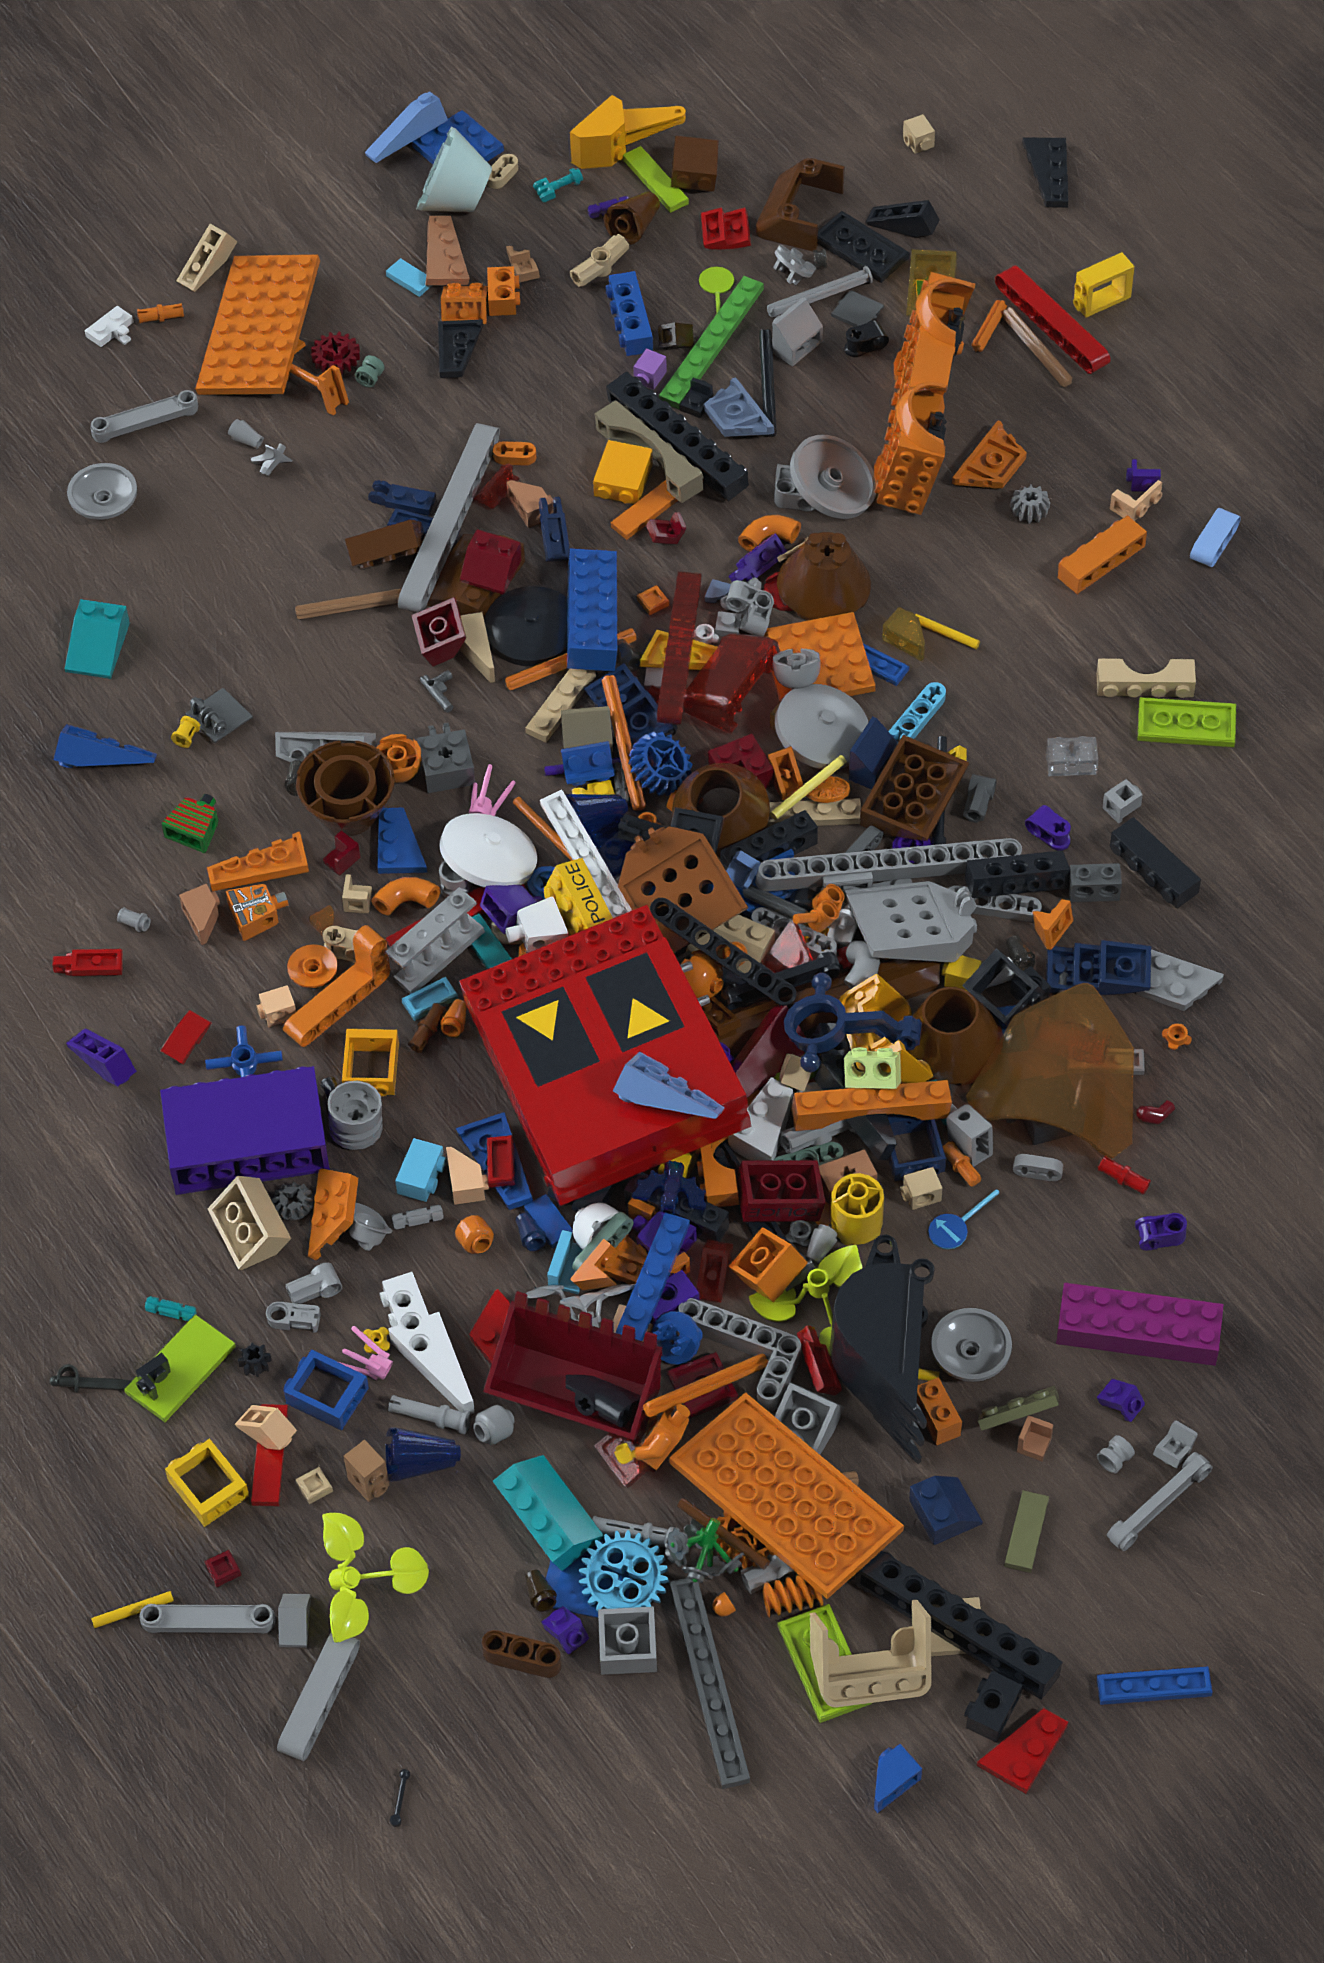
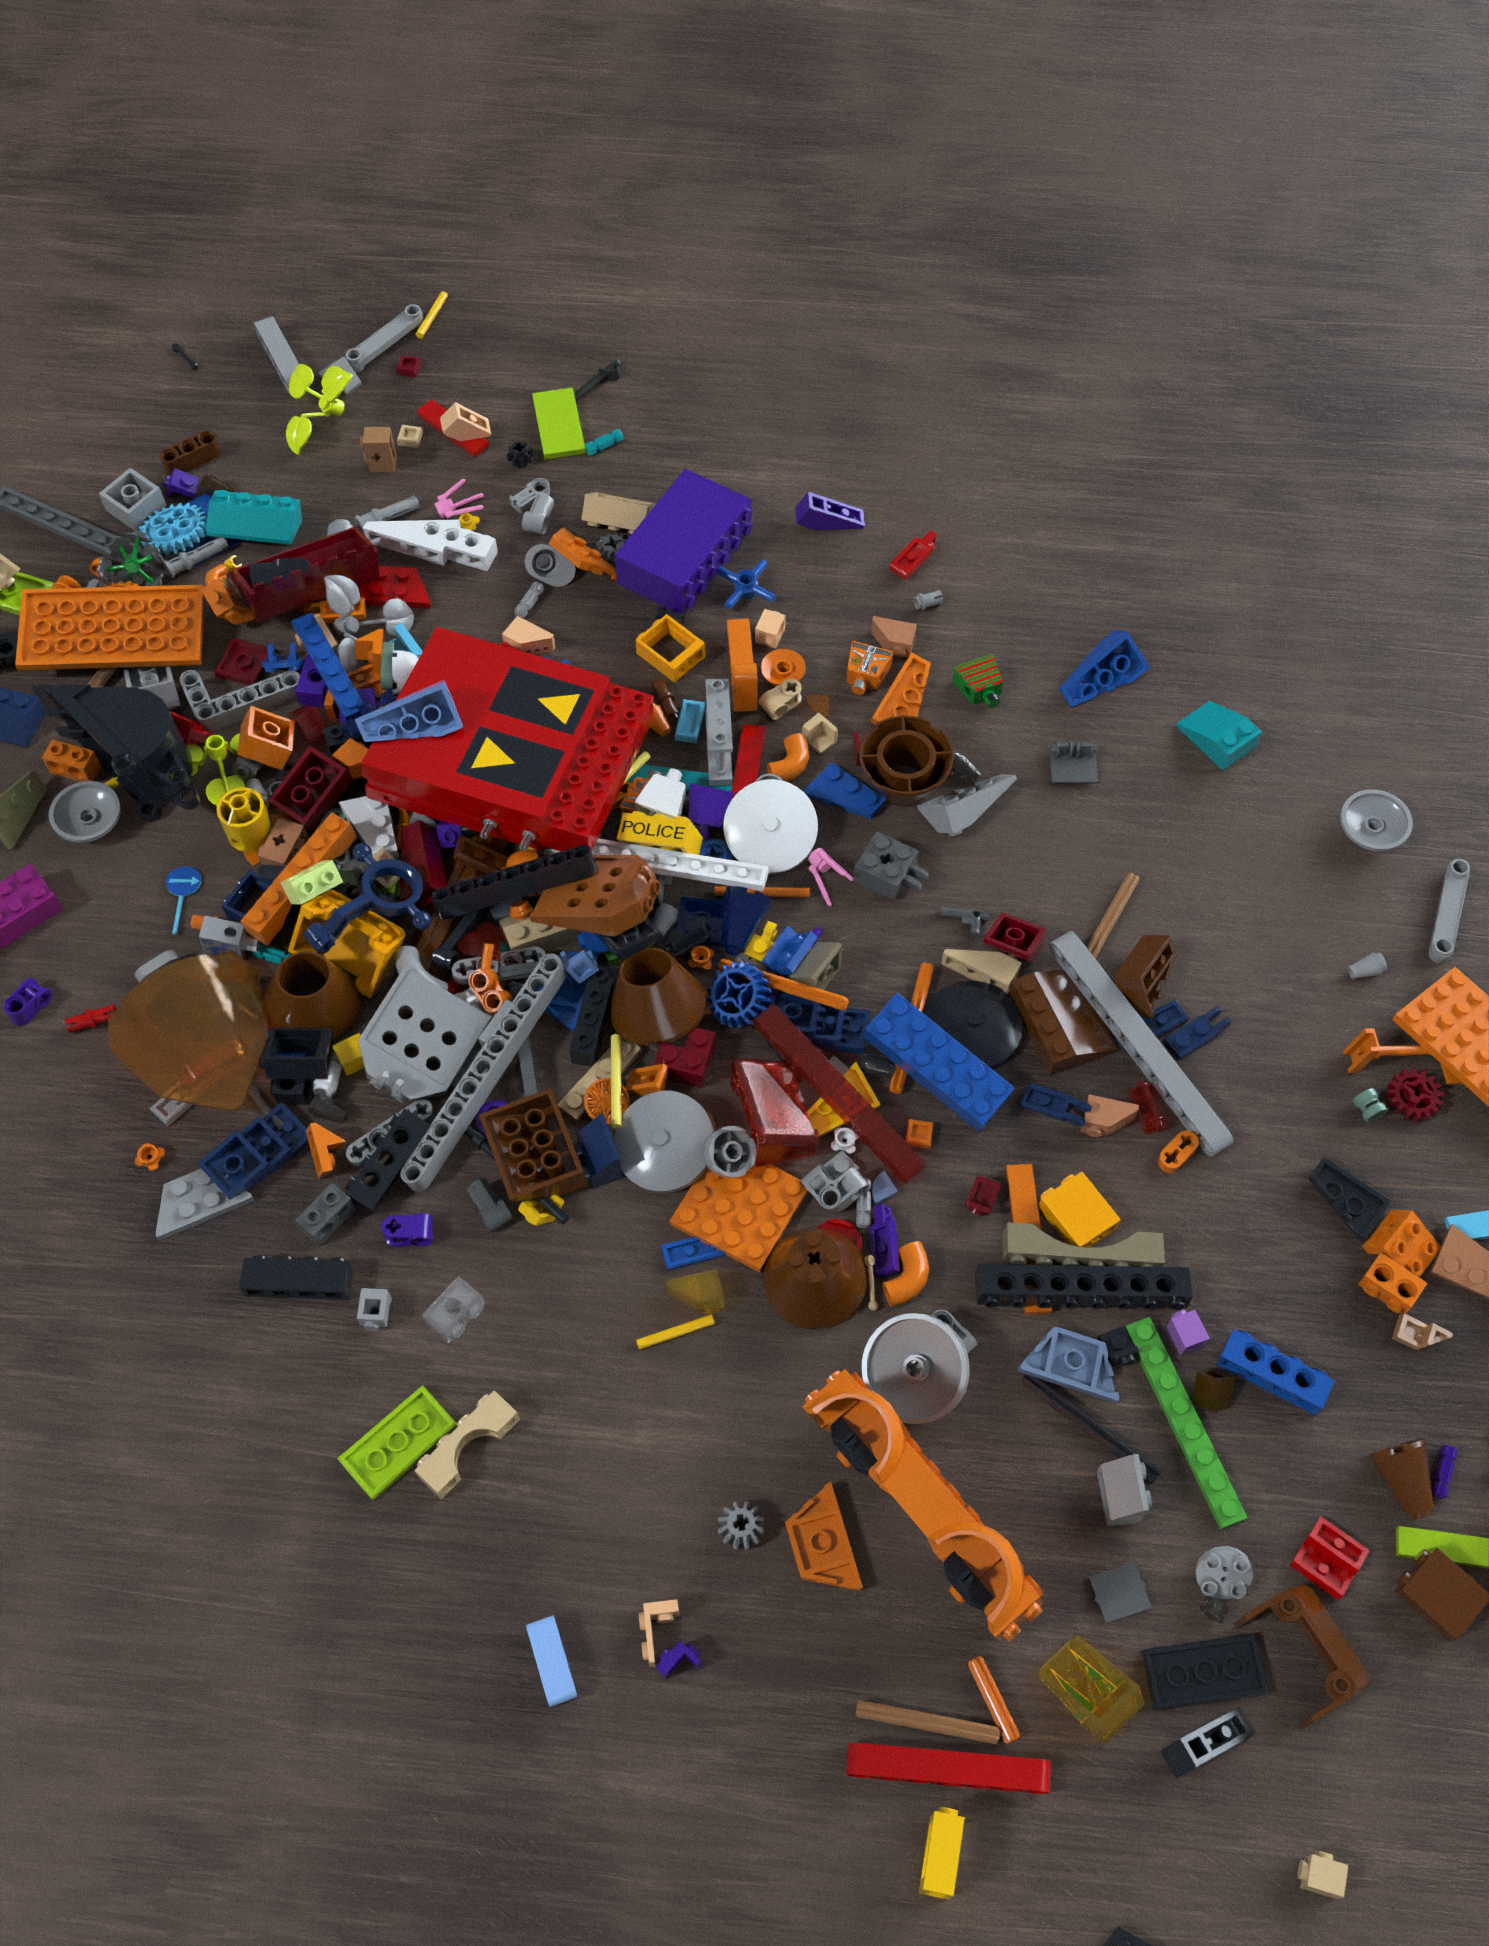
camera: 130 degrees right, 5 degrees up
black bracket [136,1353,171,1400] -> none
red slope [161,1010,212,1065] -> none
yellow window [165,1439,249,1527] -> none
yellow bush [171,716,200,748] -> none
light grey piece [251,444,293,476] -> none
blue window [283,1349,369,1431] -> none
light grey wheel [328,1081,383,1150] -> none
orange cylinder [376,734,421,783] -> none
clear blue cone [385,1427,461,1482] -> none
medium azure brick [395,1138,447,1202] -> none
orange head [455,1215,494,1254] -> none
dark red slope [460,529,522,595] -> none
tan plate [525,669,596,743] -> none
tan piece [570,234,629,287] -> none
orange axle [643,1353,768,1417] -> none
reddish brown bar [677,1498,770,1570] -> none
lime piece [699,267,734,314] -> none
light grey axle [767,266,873,317] -> none
black piece [844,320,889,357] -> none
medium azure beam [889,682,946,743] -> none
tan brick [900,1167,942,1210] -> none
orange brick [1058,515,1147,594] -> none
dark red arm [1136,1100,1175,1124] -> none

